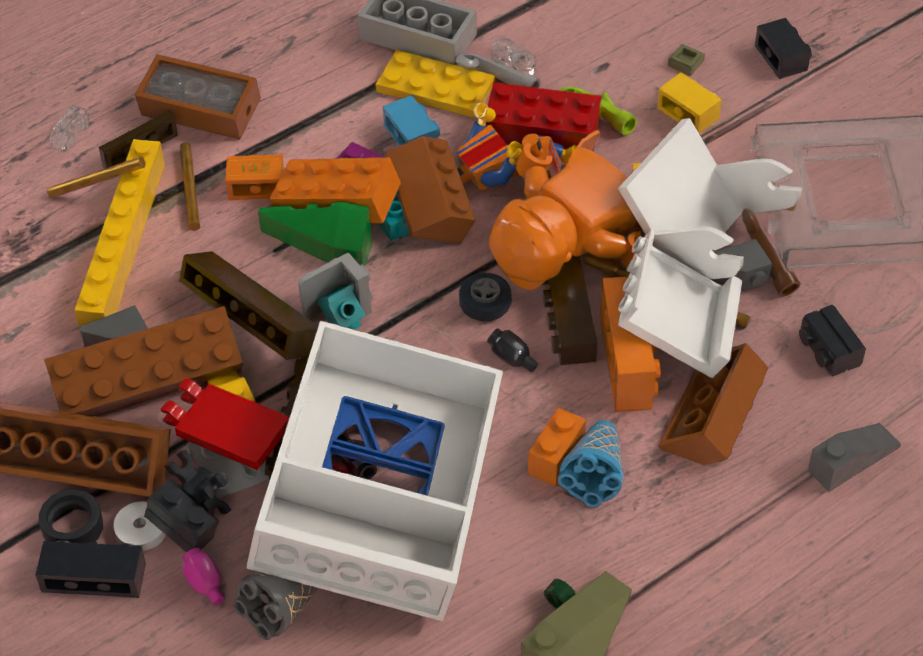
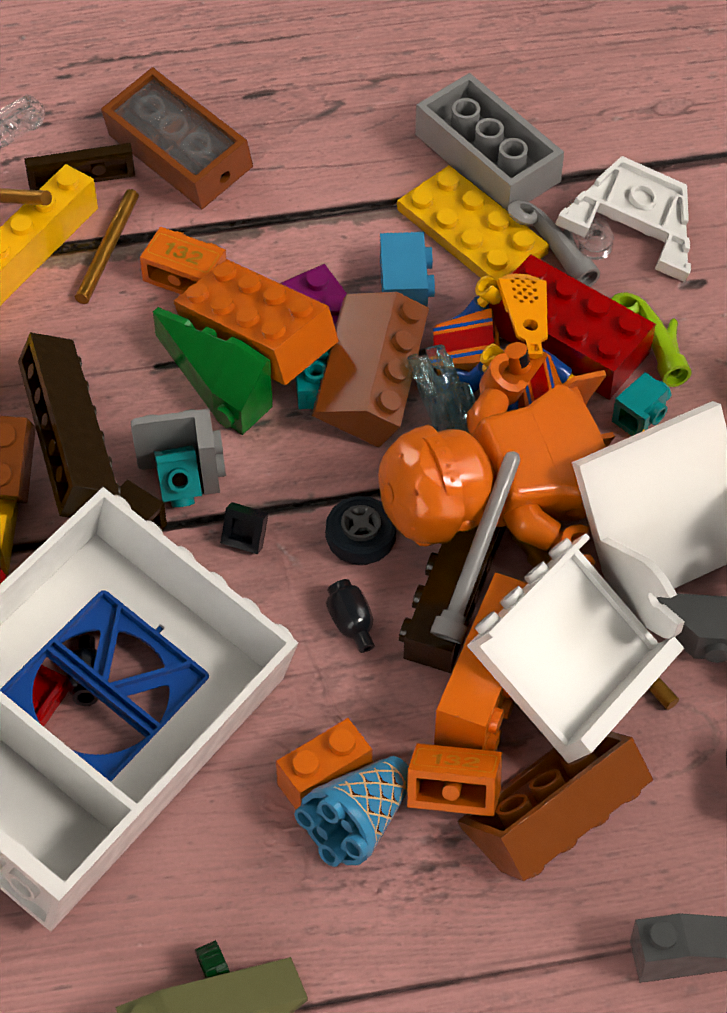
camera: 25 degrees right, 5 degrees up
none -> black tile [220,502,269,554]
none -> clear light blue plate [407,344,475,433]
none -> orange brick [407,743,502,816]
none -> light grey piece [430,451,520,644]
none -> light orange piece [497,273,548,359]
none -> white wing [555,156,691,283]
none -> teal brick [612,372,672,436]

